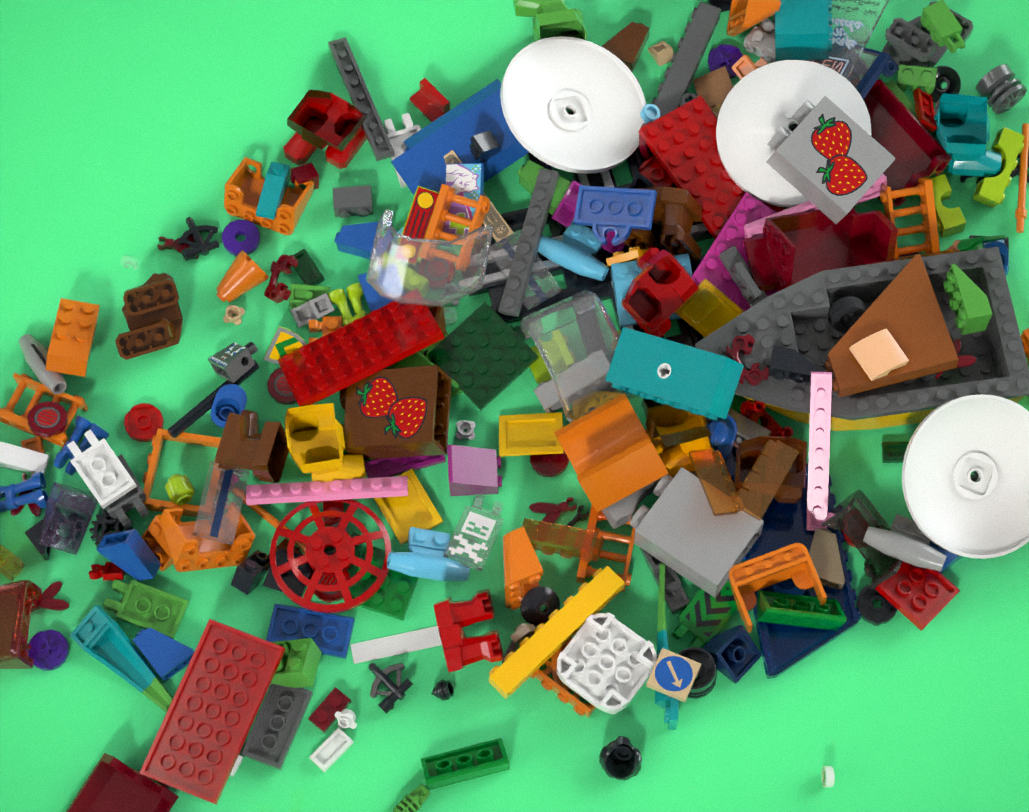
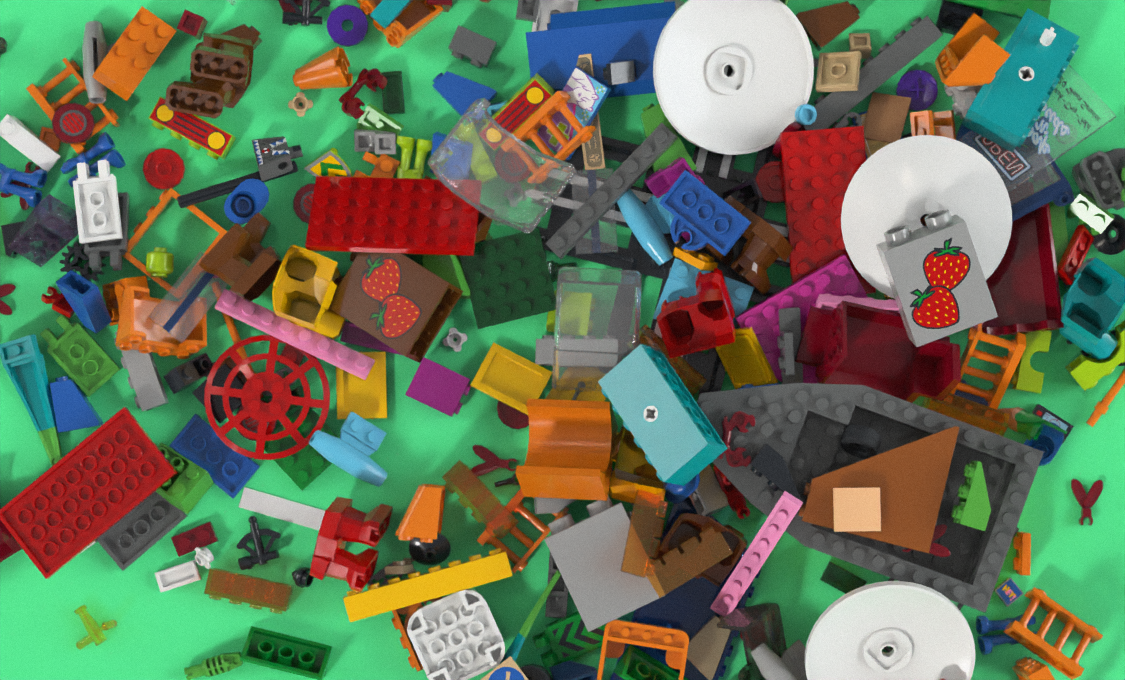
camera: 25 degrees right, 20 degrees up
clear tile [444,494,504,571] -> none
none -> light grey brick [114,332,169,411]
none -> brick [148,97,236,160]
none -> dark red panel [177,10,208,40]
none -> clear orange brick [204,567,293,614]
none -> tan tile [816,51,861,93]

